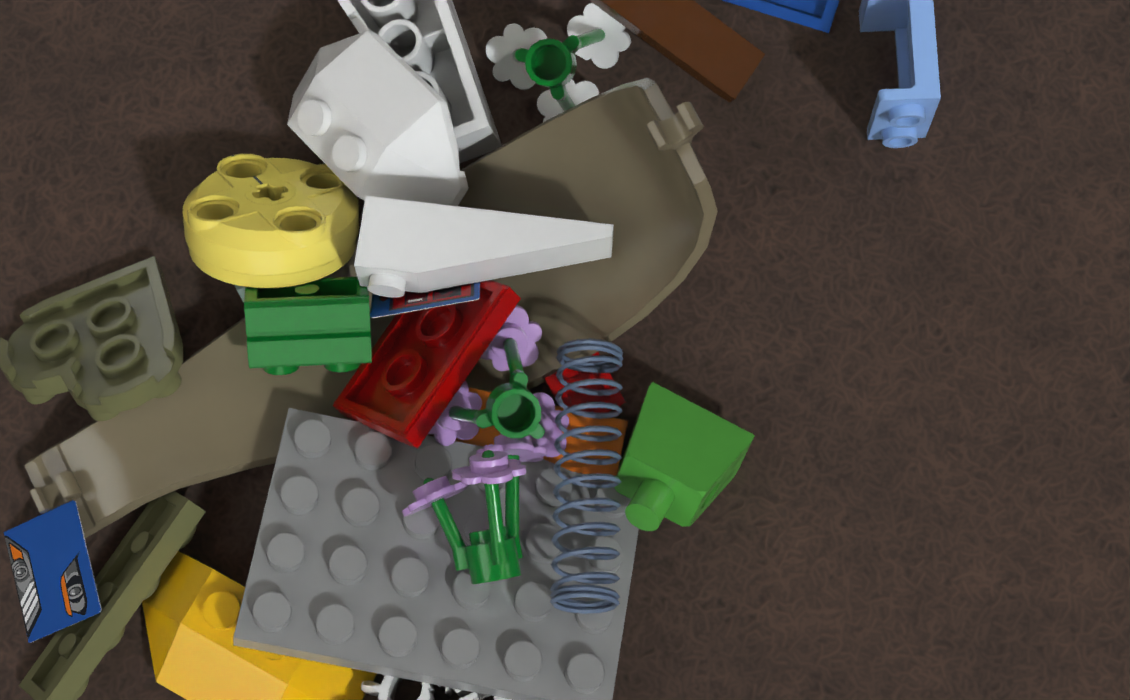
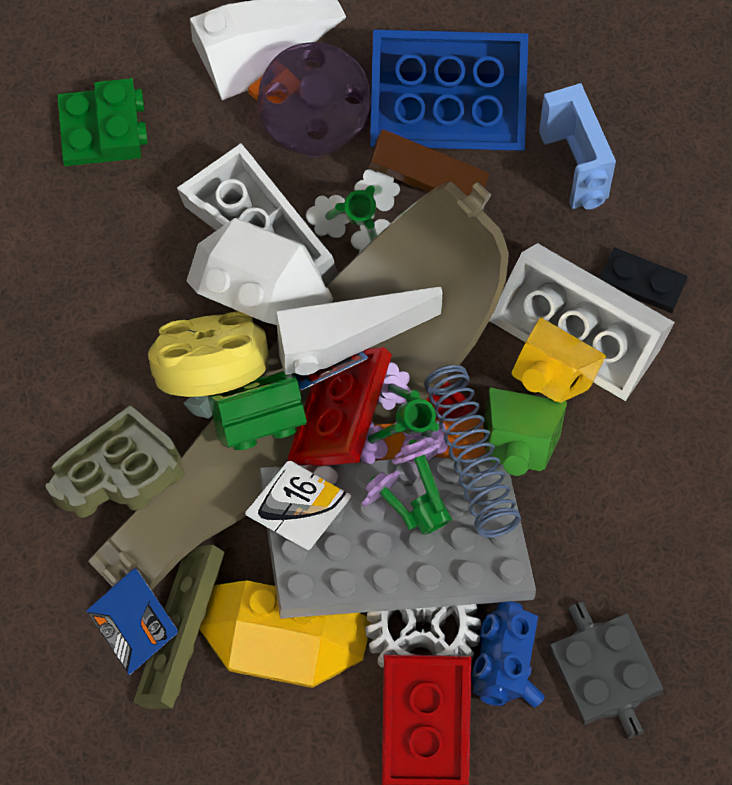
camera: 25 degrees left, 10 degrees down
none -> sticker [245,461,351,550]
none -> white slope [489,243,675,401]
none -> yellow torso [511,317,607,403]
none -> black plate [600,247,688,313]

